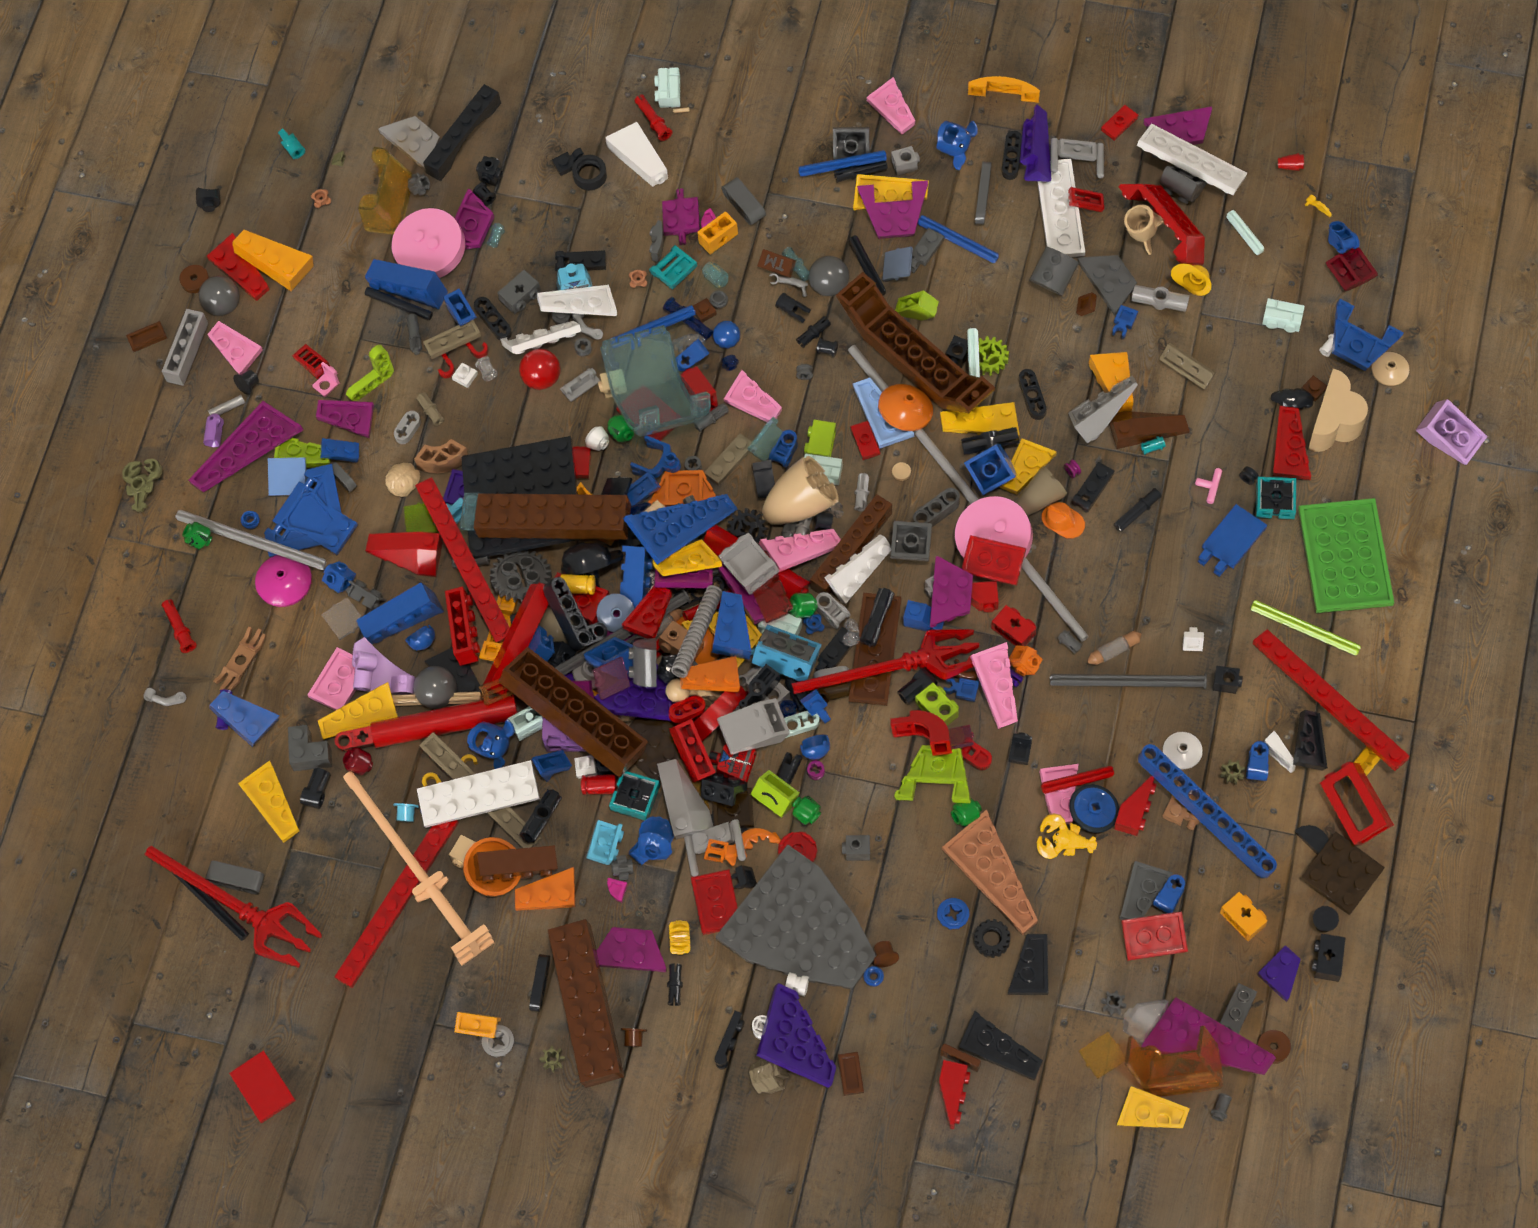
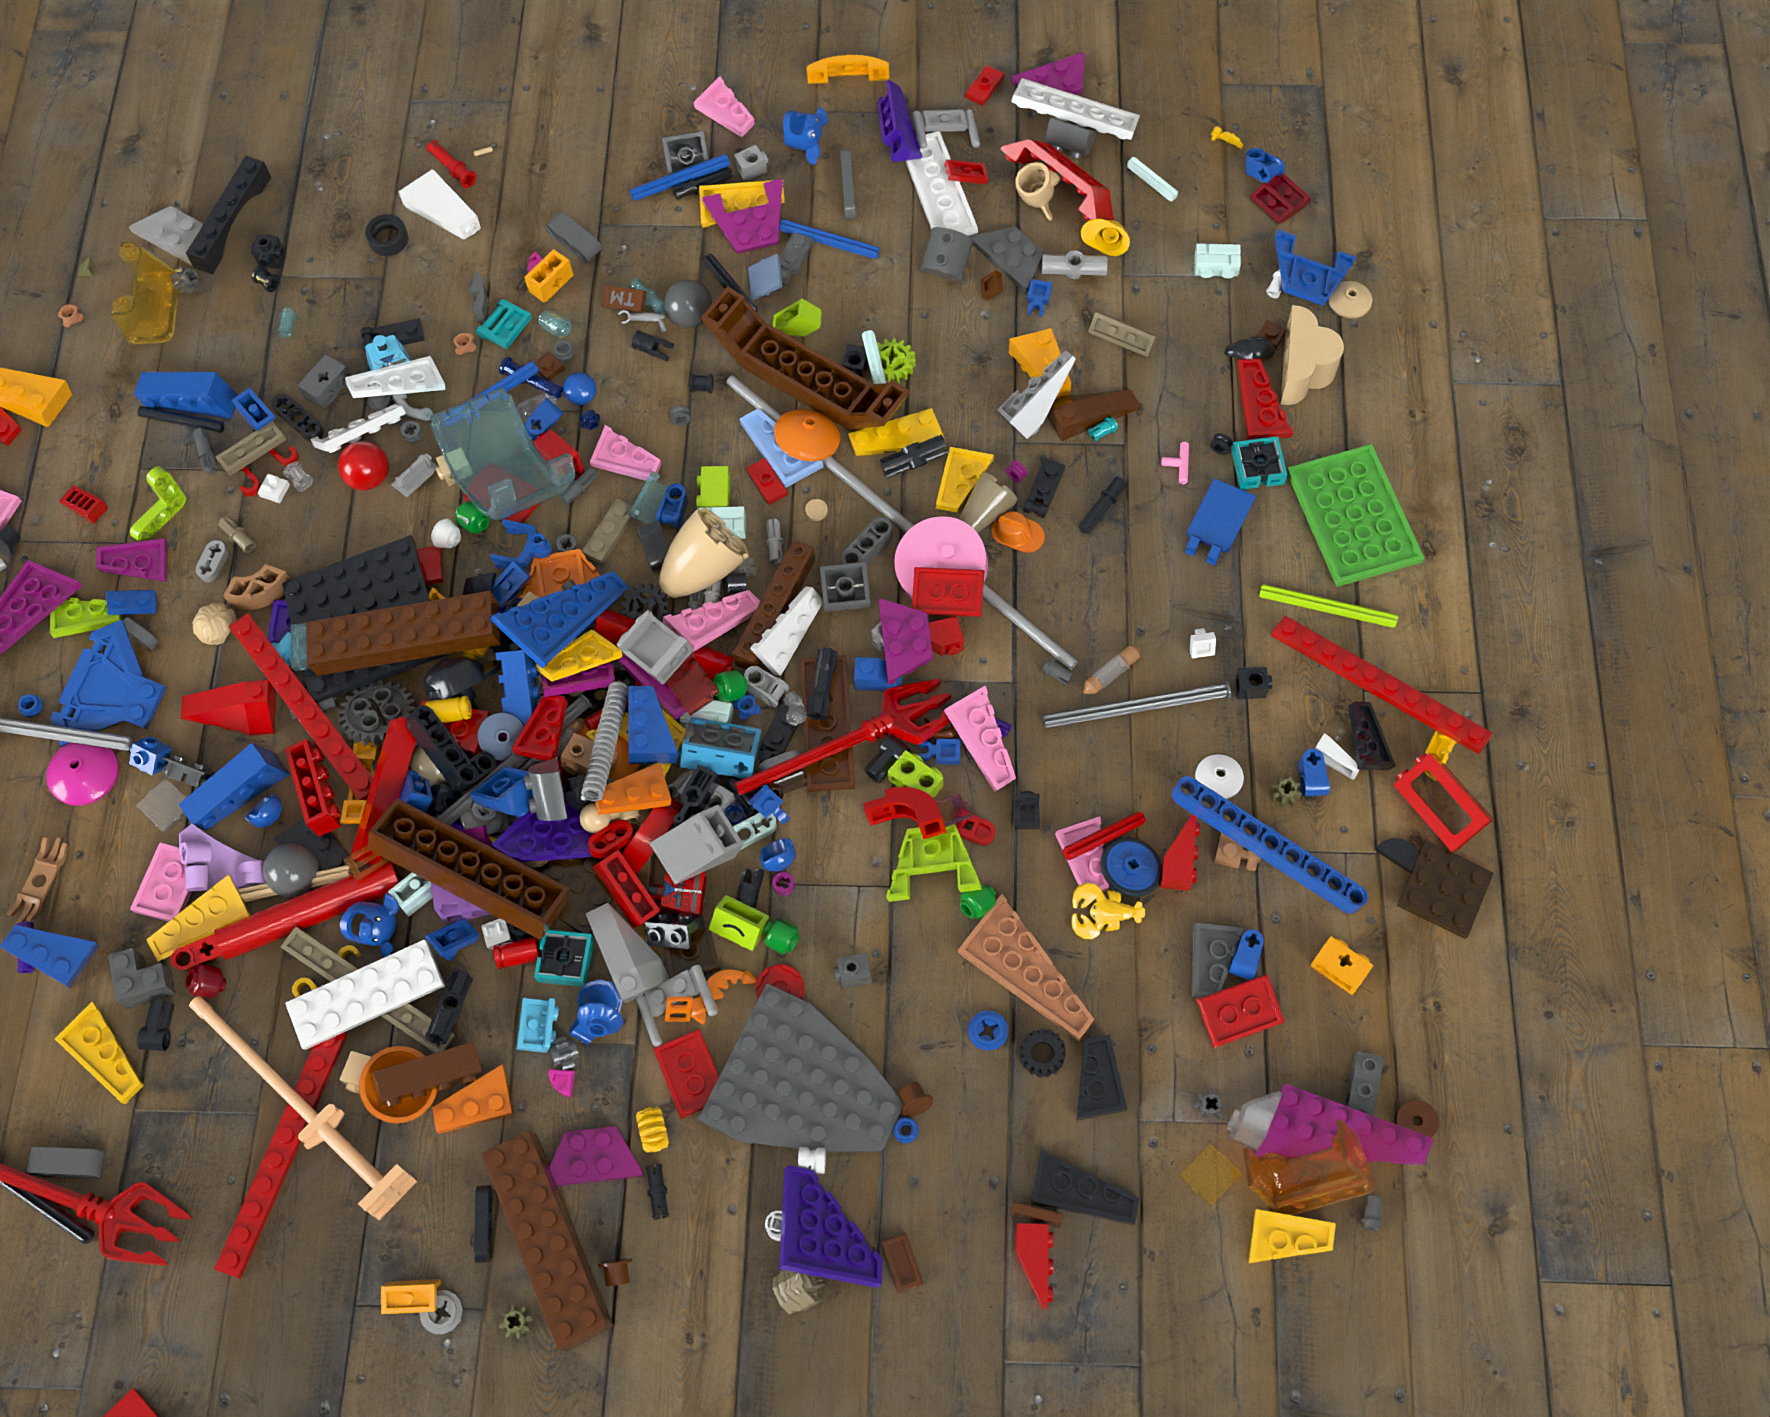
camera: 15 degrees left, 0 degrees up
medium blue tile [268,458,307,496] -> none
teal hinge [278,128,305,159] -> none
bright pink bracket [312,362,340,397] -> none
bright pink brick [392,208,465,278] -> none
medium azure piece [393,803,419,822] -> none
clear neon green piece [404,503,438,533] -> none
magenta wing [454,189,495,250] -> none
black plate [552,148,584,176] -> none
clear pink piece [593,657,630,700] -> none
light aqua brick [655,67,681,108] -> none
magenta plate [662,188,700,245] -> none
black plate [715,1011,745,1070] -> none
black tile [731,865,757,889] -> none
black pin [796,316,831,348] -> none
blue brick [964,443,1016,495] -> none
red brick [991,605,1037,646] -> none
black beam [1002,131,1022,180] -> none
orange brick [1009,646,1043,676] -> none
black beam [1019,369,1046,420] -> none
dark purple wing [1257,945,1301,1002] -> none
red cone [1278,153,1304,171] -> none
black brick [1312,934,1346,982] -> none
black piece [1313,906,1339,932] -> none
lavender slope [1416,399,1488,465] -> none

